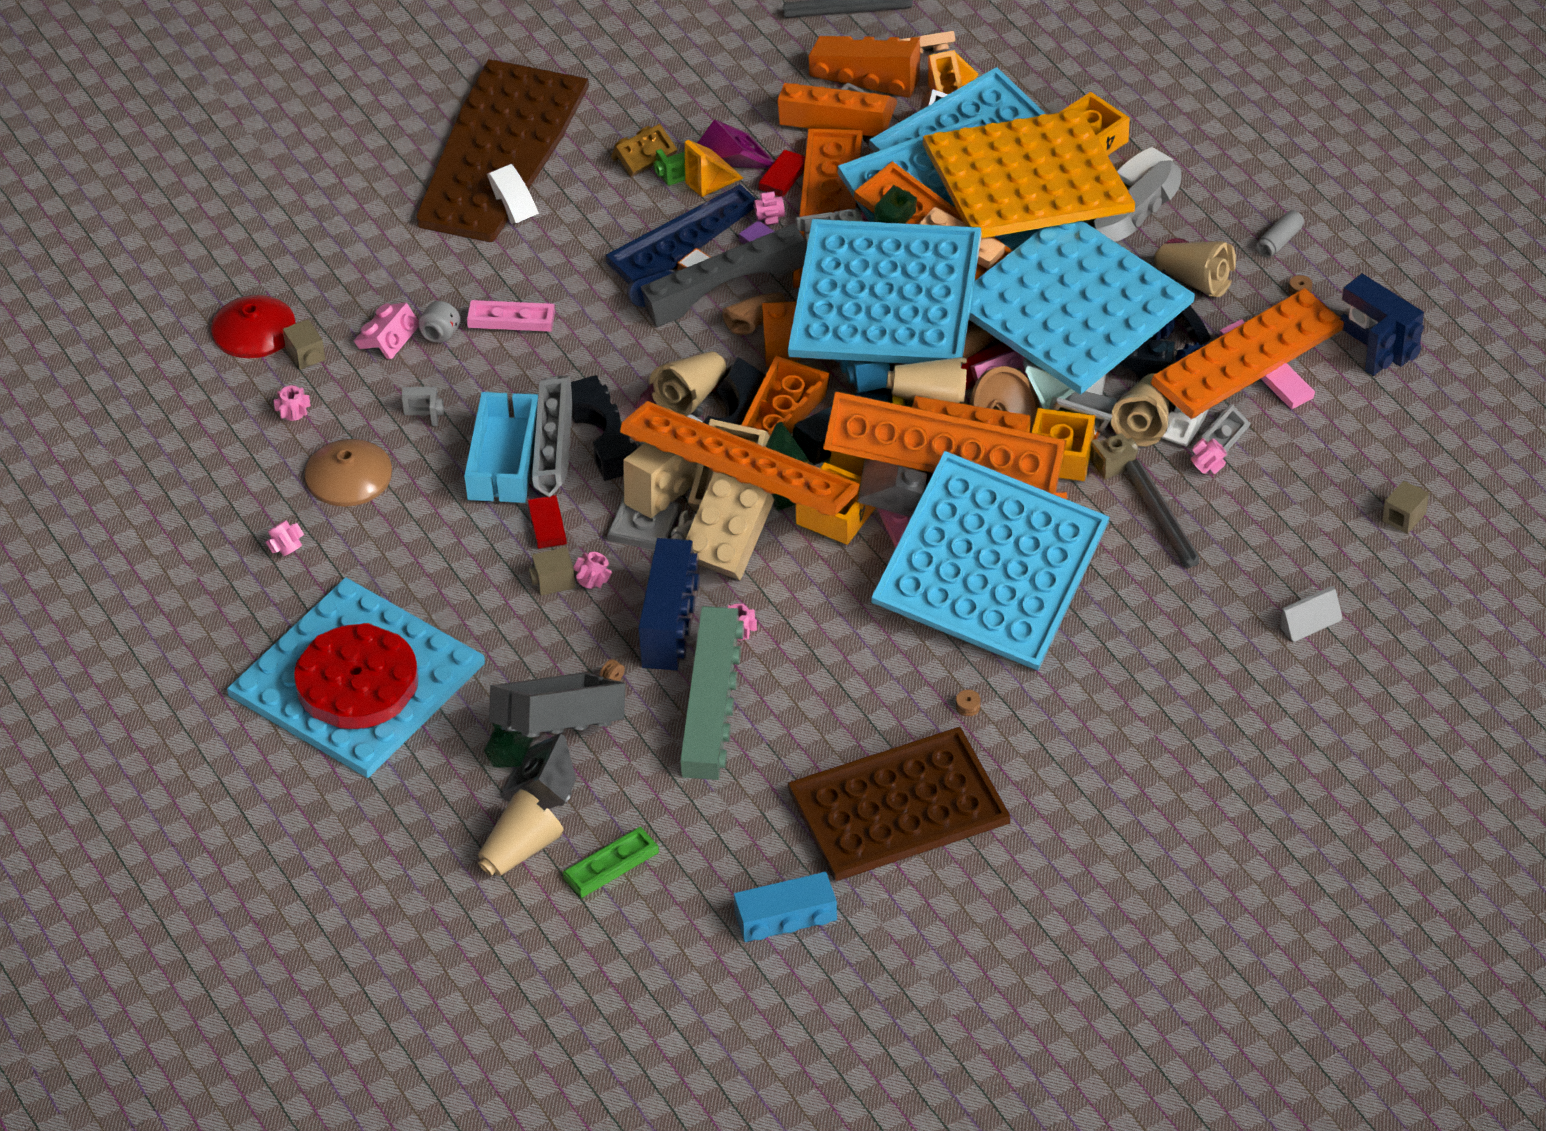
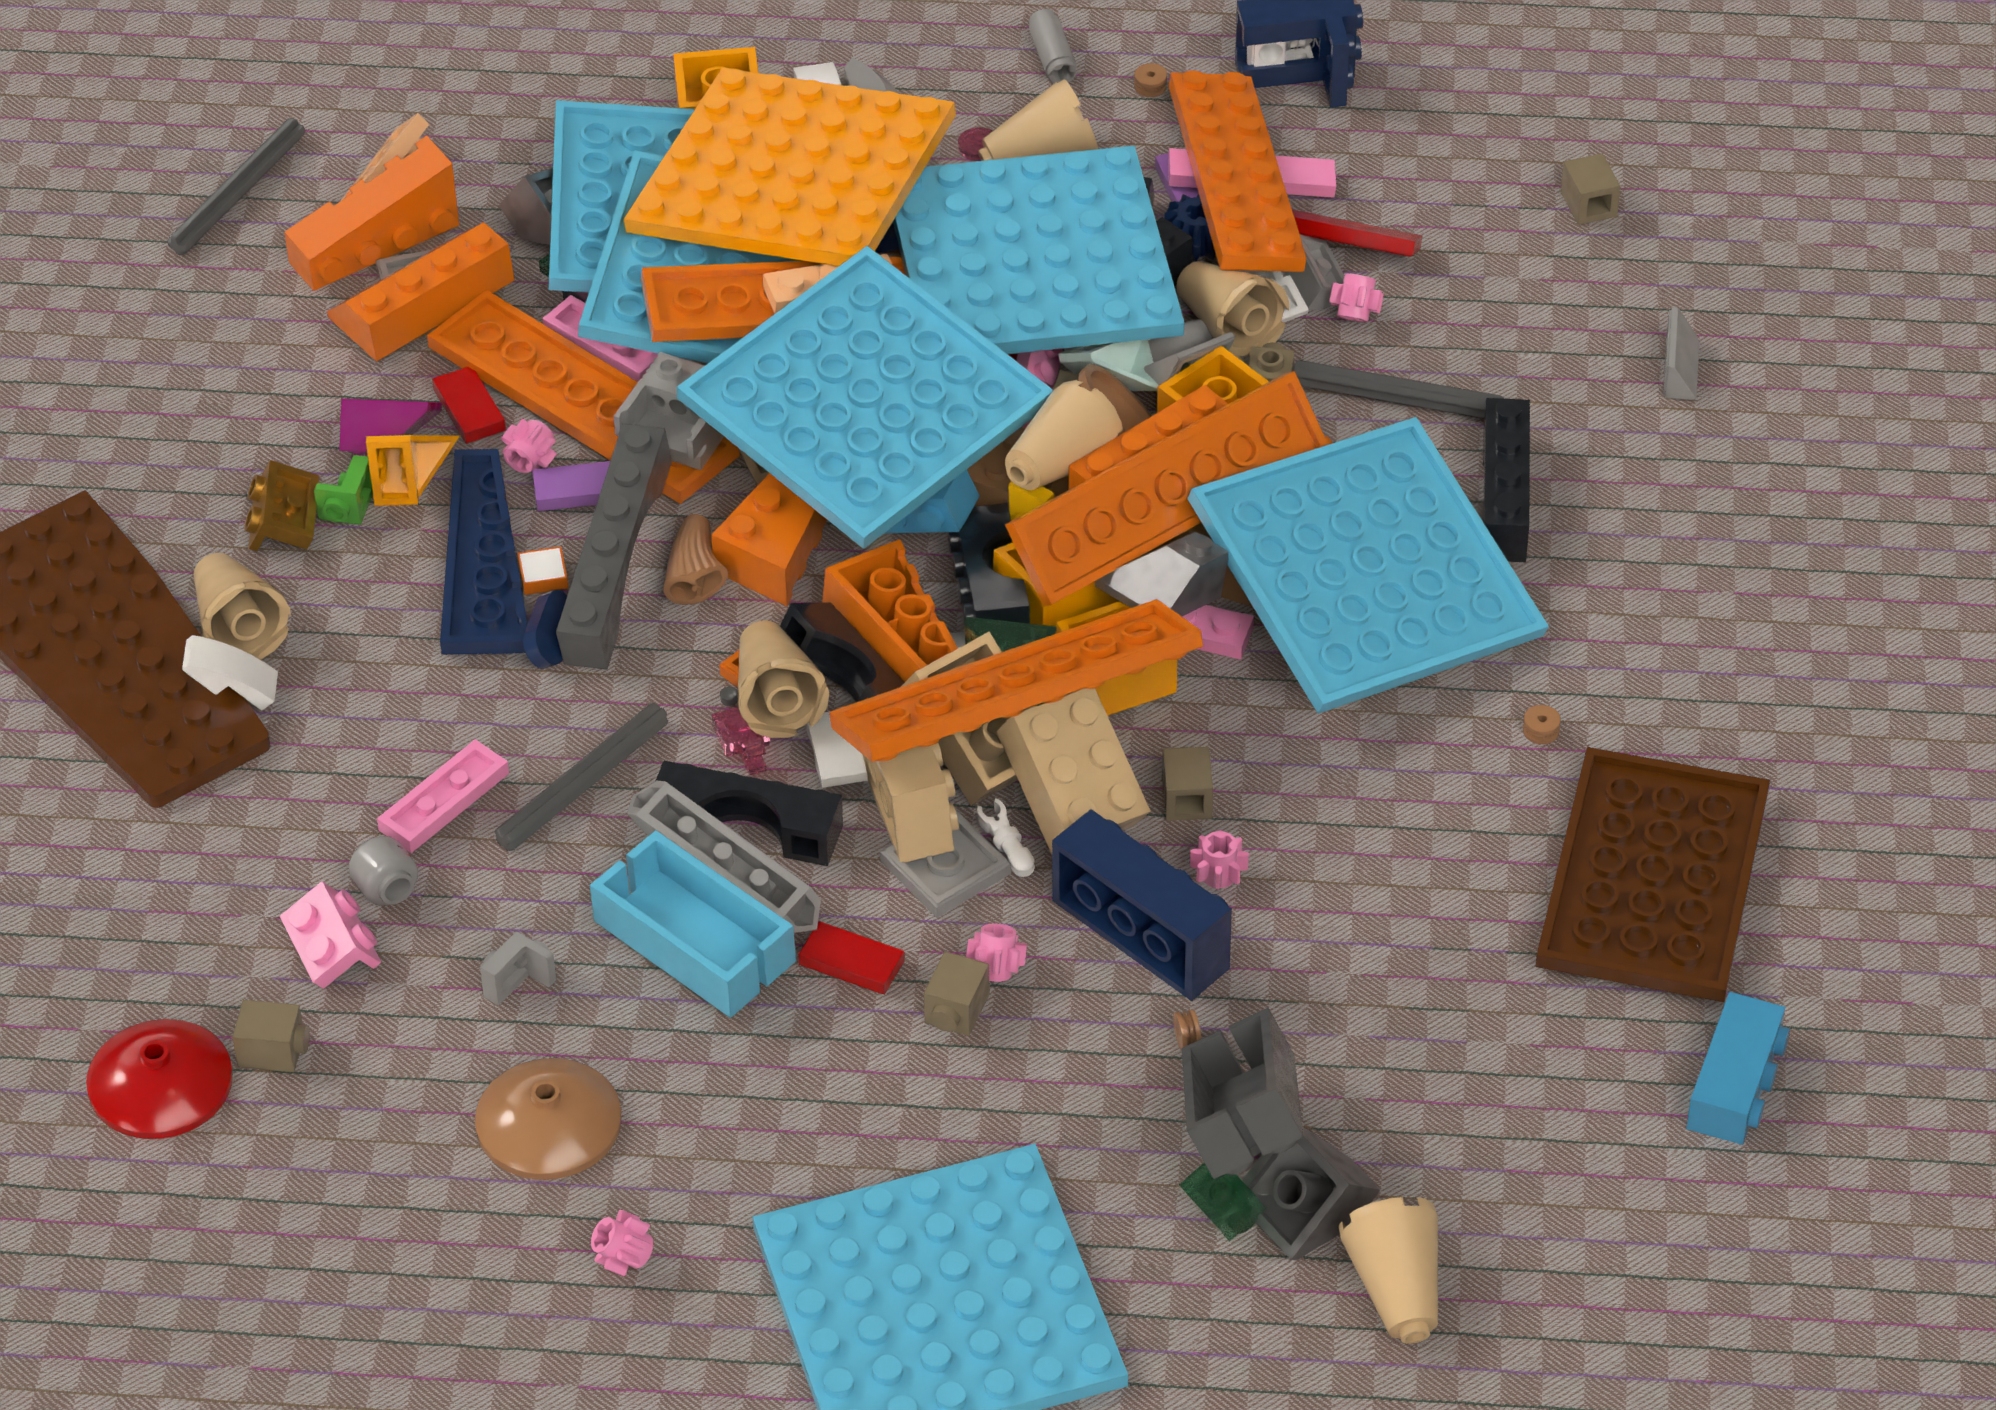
camera: 55 degrees left, 0 degrees up
bright pink gear [273,385,311,421] -> none
red piece [294,623,419,729] -> none
bright green tile [563,826,659,898] -> none
sand green brick [680,606,744,780] -> none
clear green brick [874,185,917,224] -> none
light orange slope [928,50,979,94] -> none
none -> tan cone [193,553,291,660]
none -> dark grey axle [495,703,668,851]
none -> dark tan brick [1162,747,1213,821]
none -> red tile [1292,209,1423,257]
none -> black arch [1482,398,1530,563]

